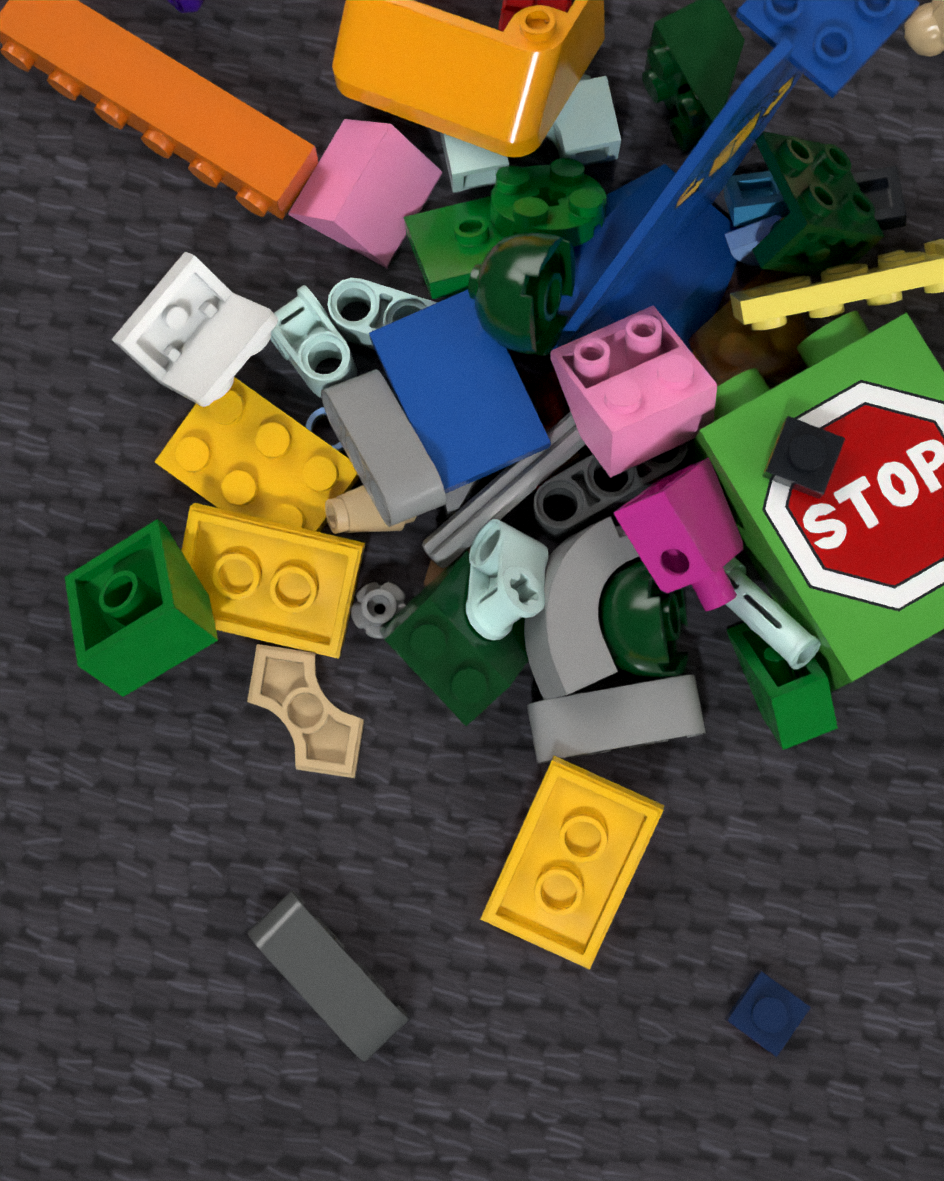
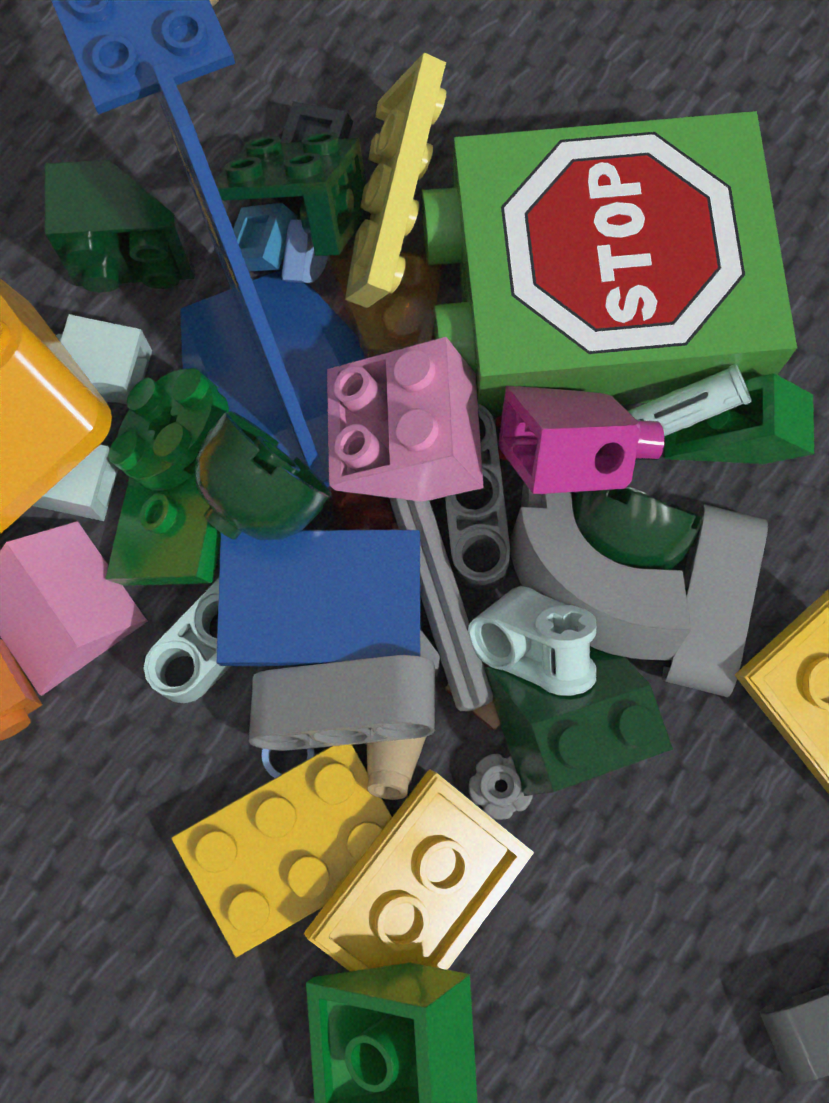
camera: 65 degrees left, 5 degrees down
white bracket [111,252,278,407] -> none
tan tile [247,644,364,779] -> none
light aqua piece [270,285,357,398] -> none
black plate [762,416,845,499] -> none

